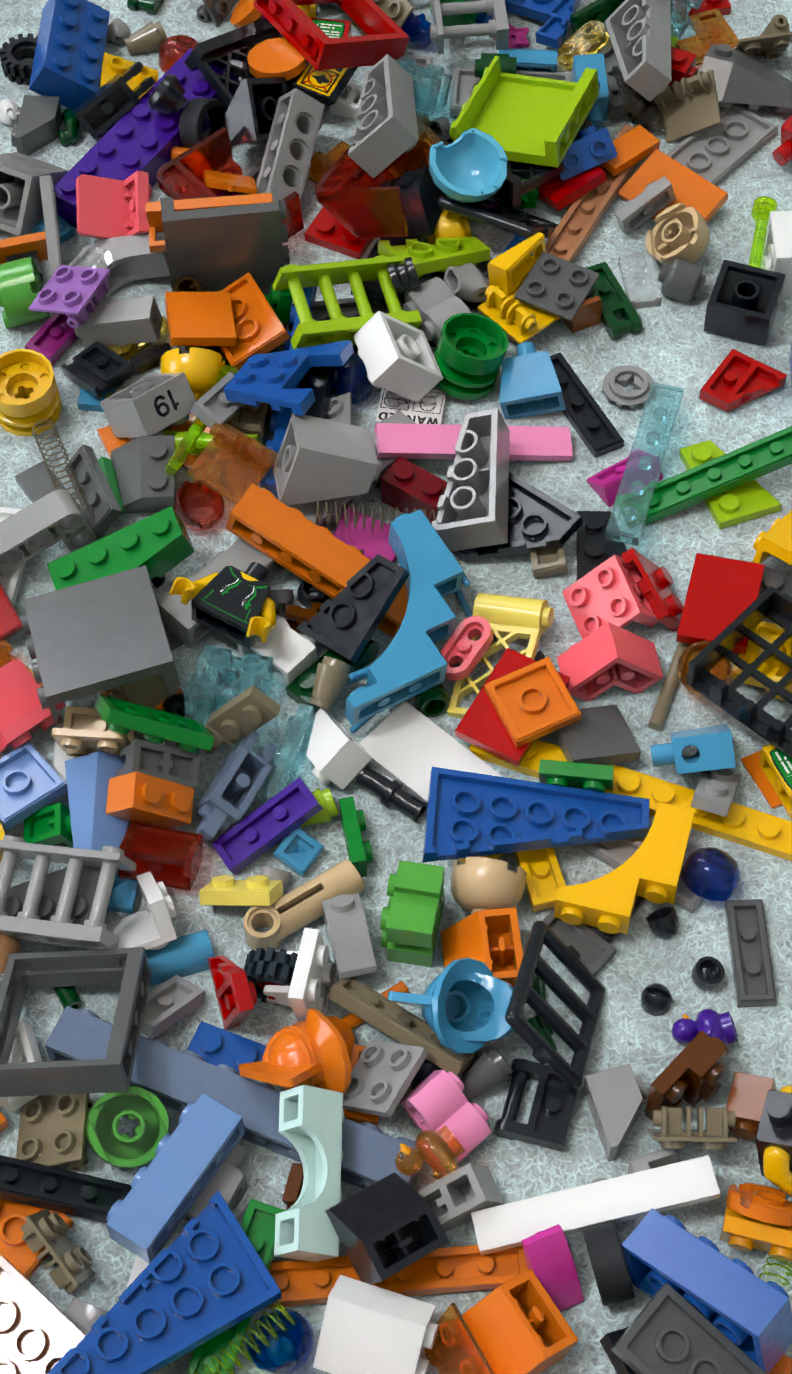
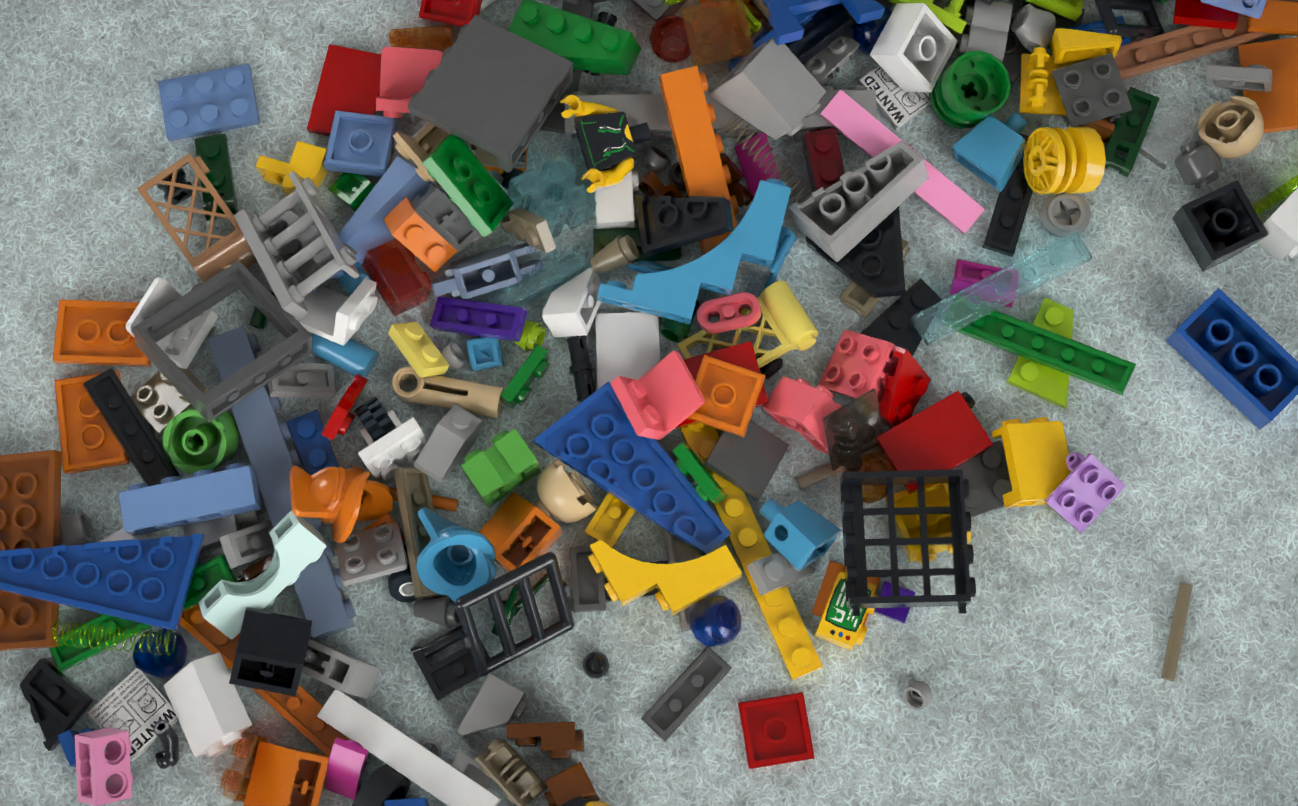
camera: 45 degrees right, 20 degrees up
dark tan hinge [20,1209,95,1294] -> none
clear orange animal [395,1125,465,1180] -> none
bright pink brick [400,1070,492,1164] -> none
black hinge [647,907,680,939] -> none
dark purple animal [671,1009,739,1047] -> none
black hinge [691,956,725,990] -> none
red wing [699,349,787,412] -> none
none -> light grey plate [219,520,274,569]
none -> coral bracket [610,351,705,440]
none -> clear smoke hinge [822,389,883,472]
none -> yellow wheel [1023,127,1106,194]

